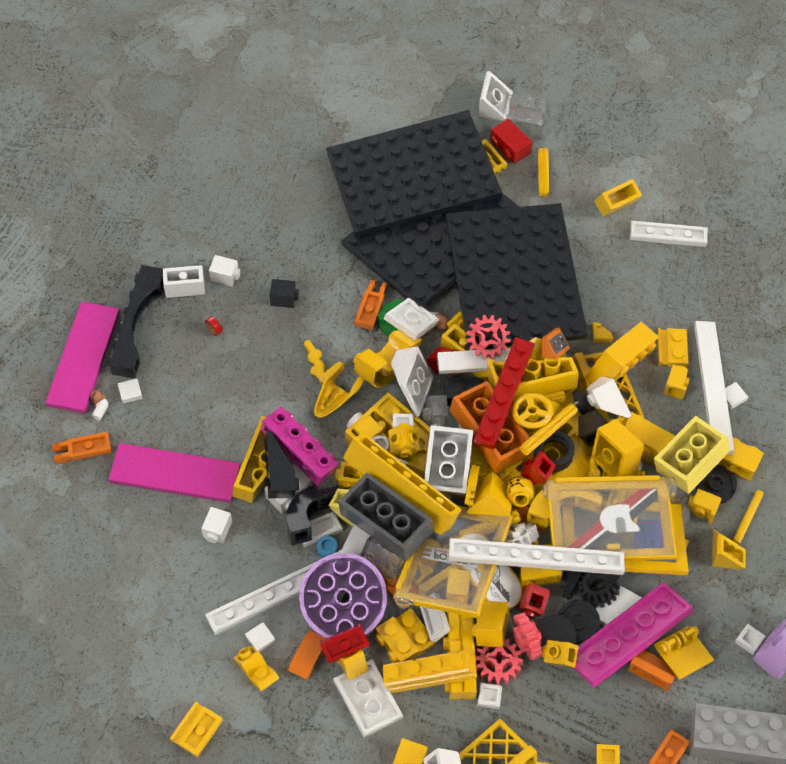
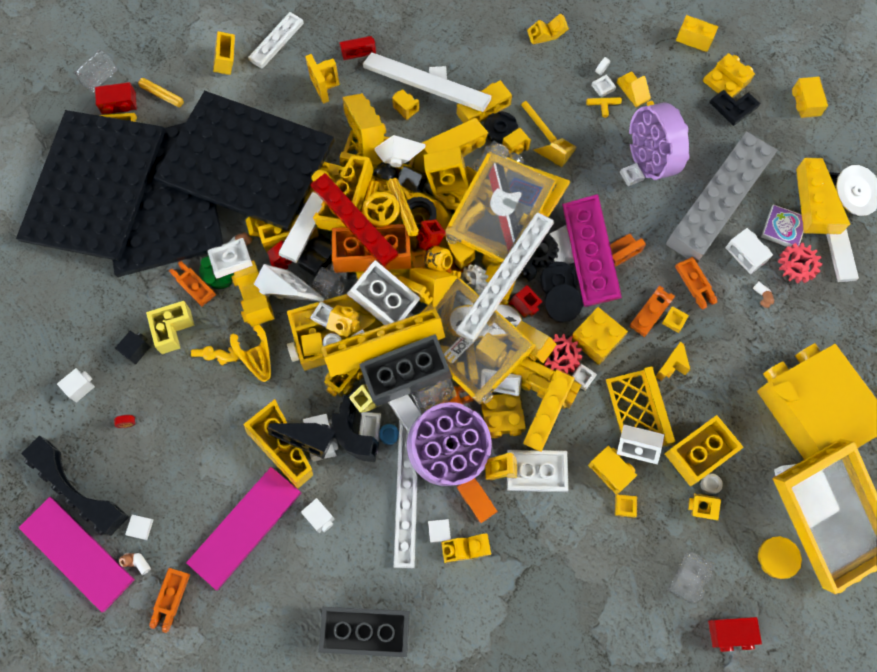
camera: 60 degrees left, 10 degrees up
white brick [163,265,205,298] -> none
yellow plate [170,702,223,758] -> none
dark pink brick [261,406,339,487] -> none
red plate [320,624,370,664] -> none
coral gear [466,315,510,359] -> none
white slope [478,71,513,121] -> none
coral gear [512,612,542,661] -> none
yellow brick [541,640,579,668] -> none
orange slope [542,328,570,359] -> none
yellow tile [591,322,613,343] -> none
yellow hinge [653,625,714,680] -> none
light yellow brick [654,416,730,494] -> none
yellow plate [657,328,688,367] -> none
none -> light yellow brick [146,301,195,354]
none -> yellow bracket [305,54,340,104]
none -> dark grey brick [318,606,410,657]
none -> red panel [340,36,376,61]
none -> yellow brick [572,307,628,365]
none -> orange plate [629,285,675,337]

